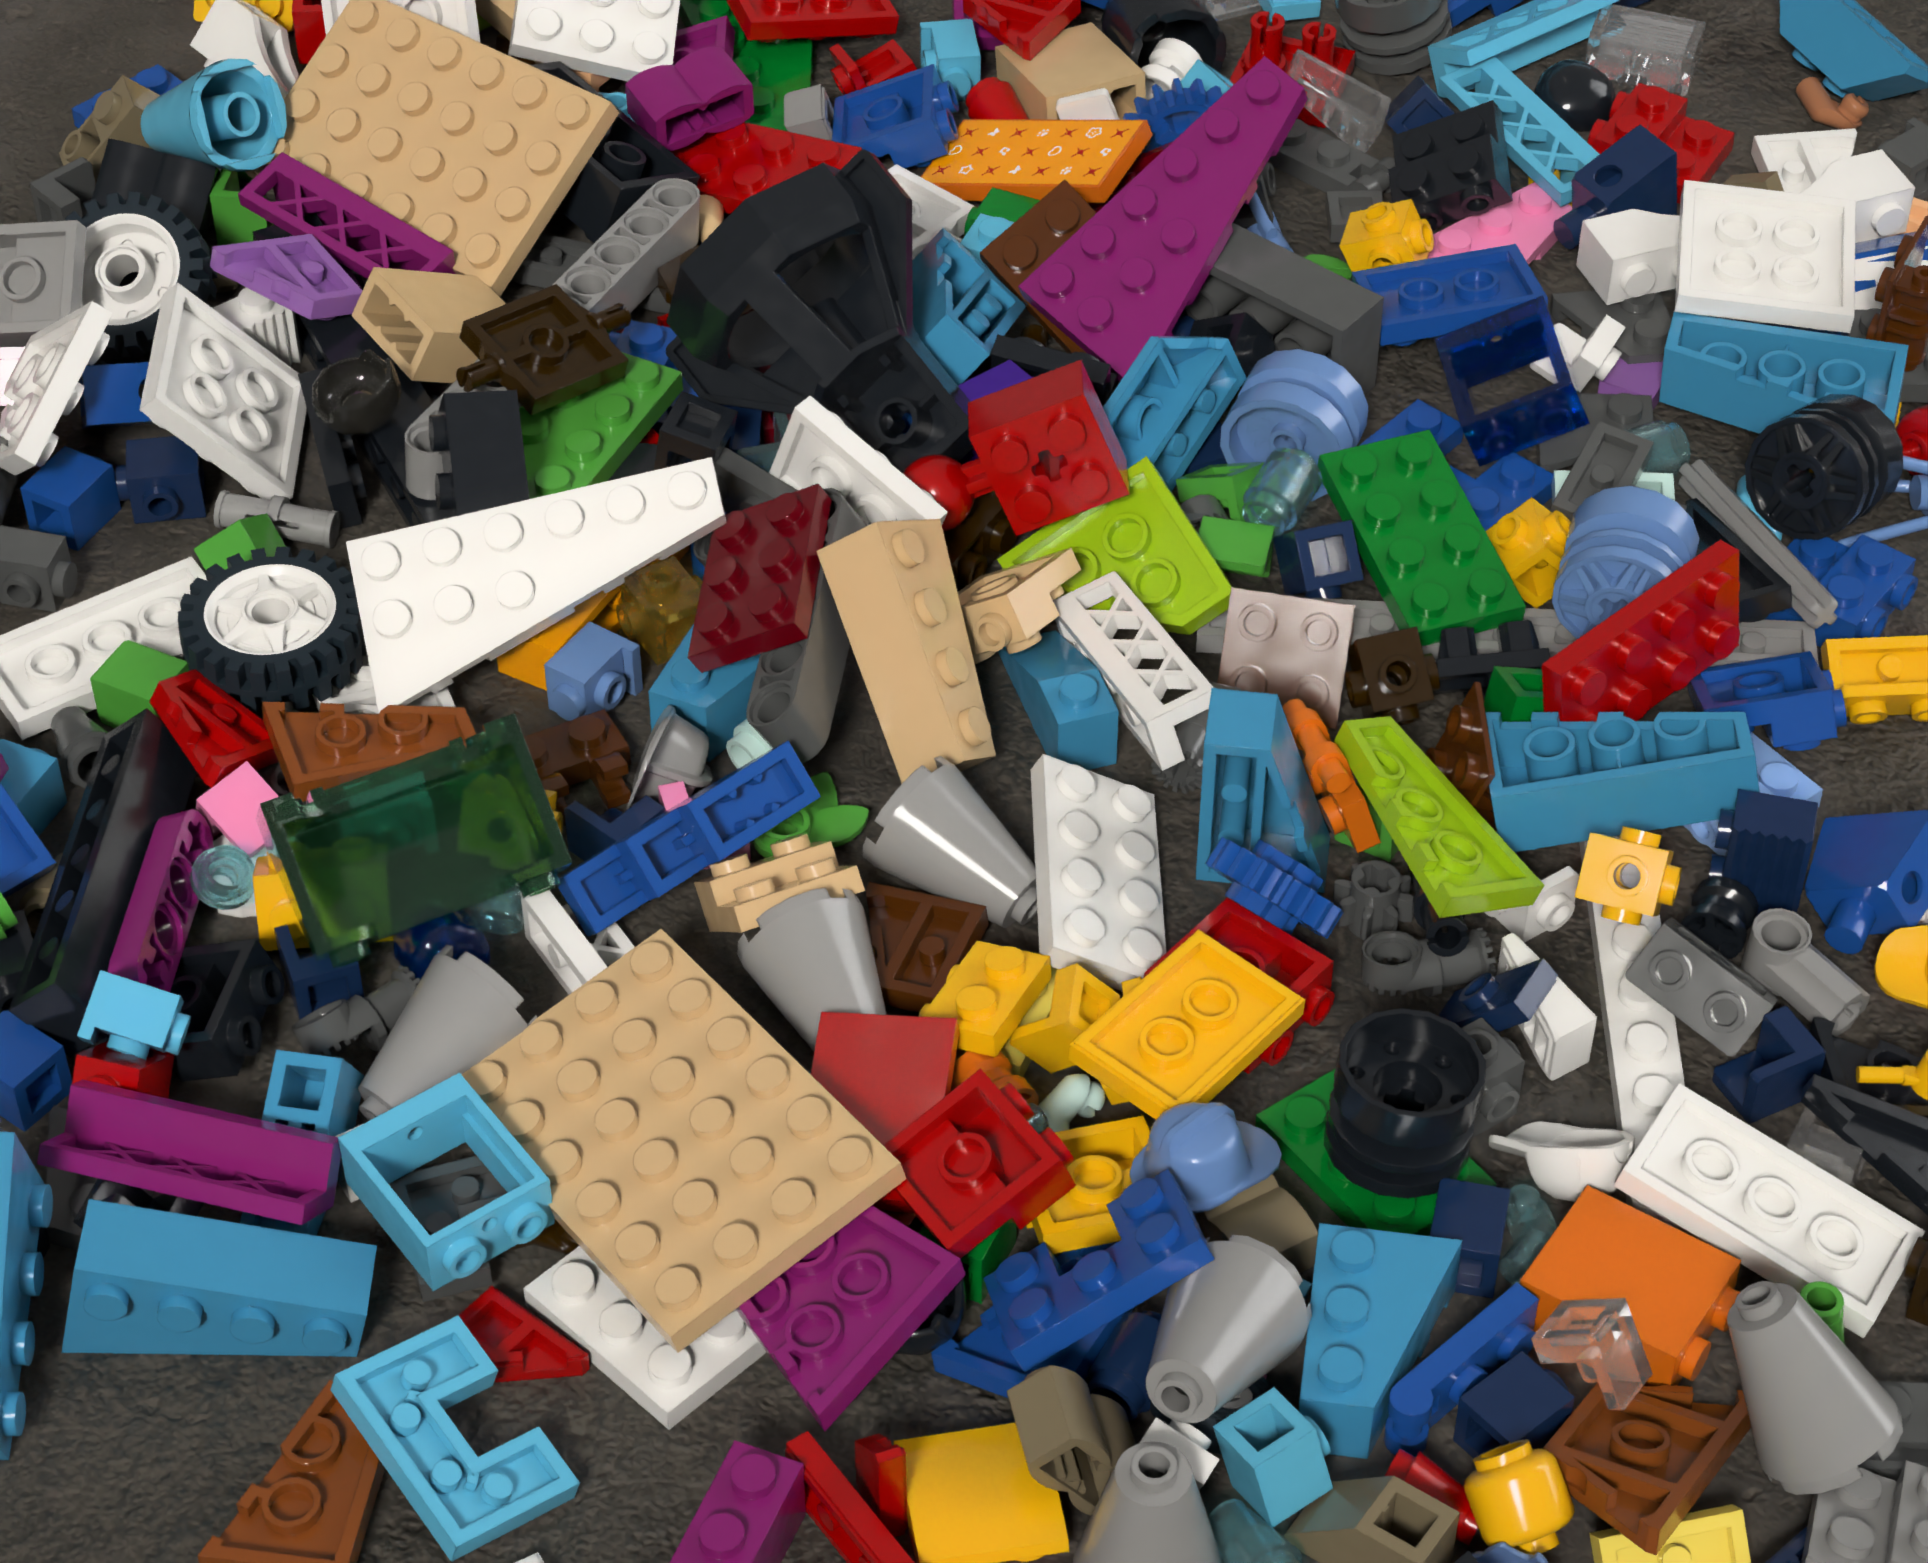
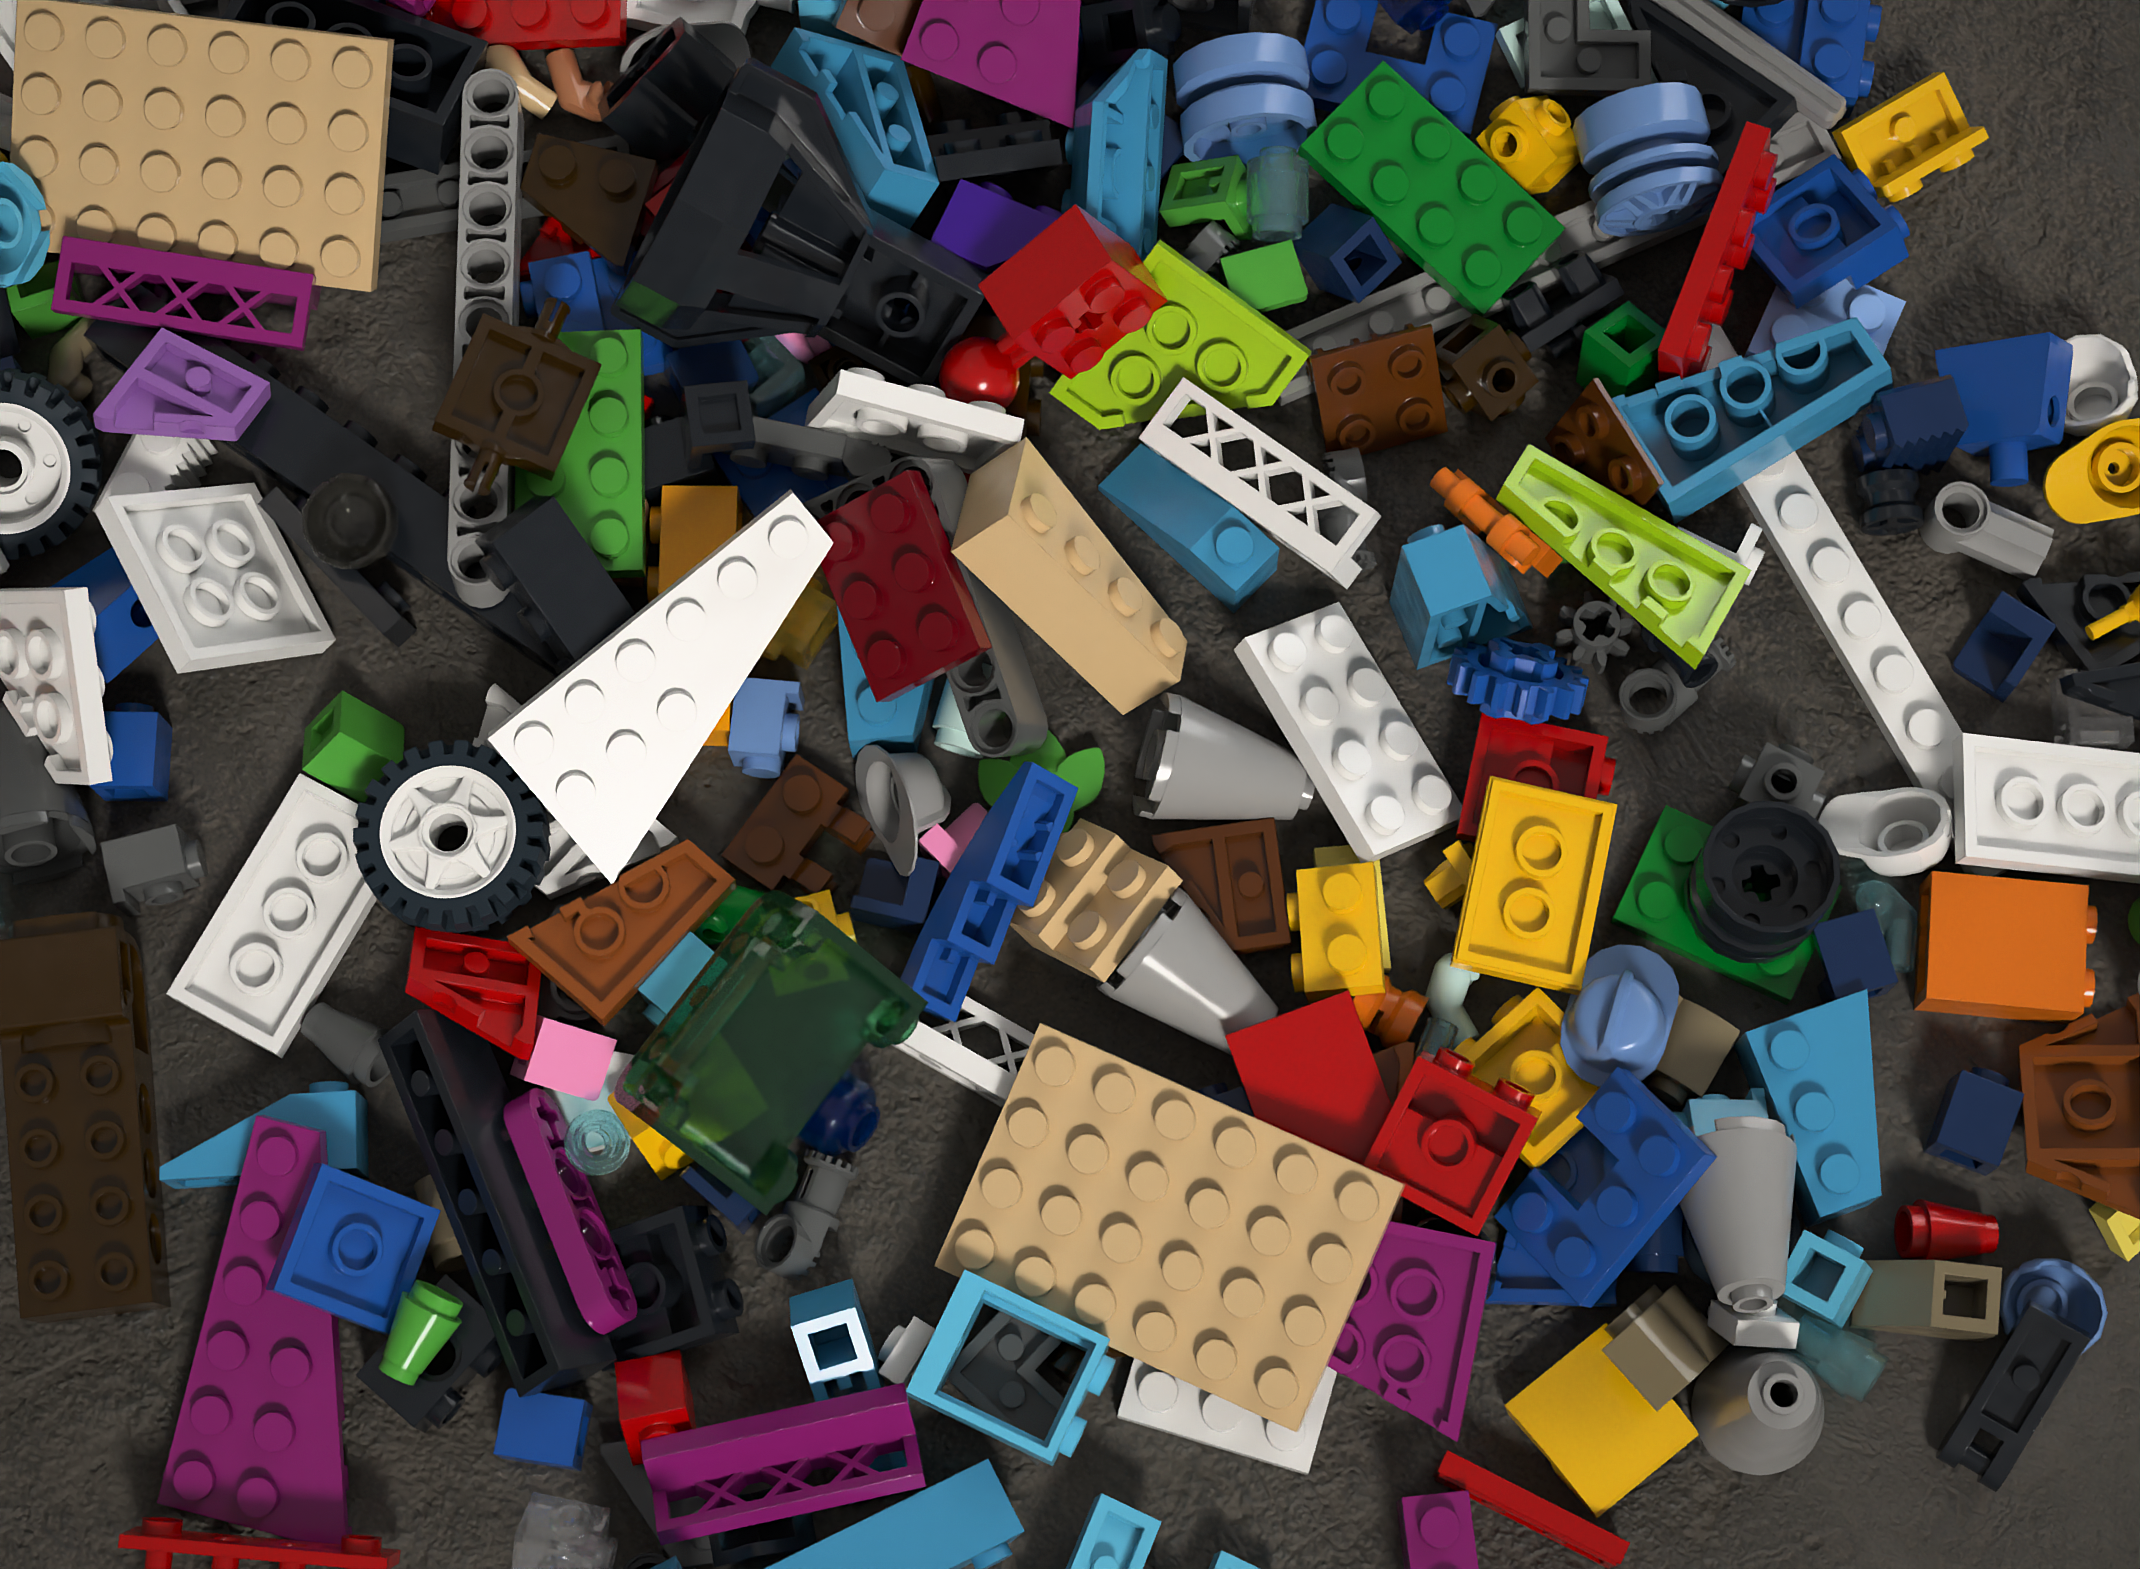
camera: 25 degrees left, 30 degrees up
medium azure brick [77,970,191,1060] -> none
bright green panel [90,640,189,728] -> none
dark blue brick [116,436,206,524] -> none
light grey pin [213,490,341,549] -> none
tan brick [351,267,506,383] -> none
light grey cone [358,945,538,1133] -> none
red tile [459,1286,590,1382] -> none
red tile [855,1433,907,1538] -> none
tan plate [958,548,1081,664] -> none
yellow panel [1009,963,1120,1073] -> none
blue plate [1384,1282,1539,1457] -> none
dark blue plate [1438,958,1558,1032] -> none
yellow head [1464,1439,1575,1555] -> none
white slope [1496,932,1597,1081] -> none
clear panel [1531,1298,1653,1410] -> none
yellow brick [1574,826,1682,926] -> none
dark grey bracket [1625,917,1779,1056] -> none

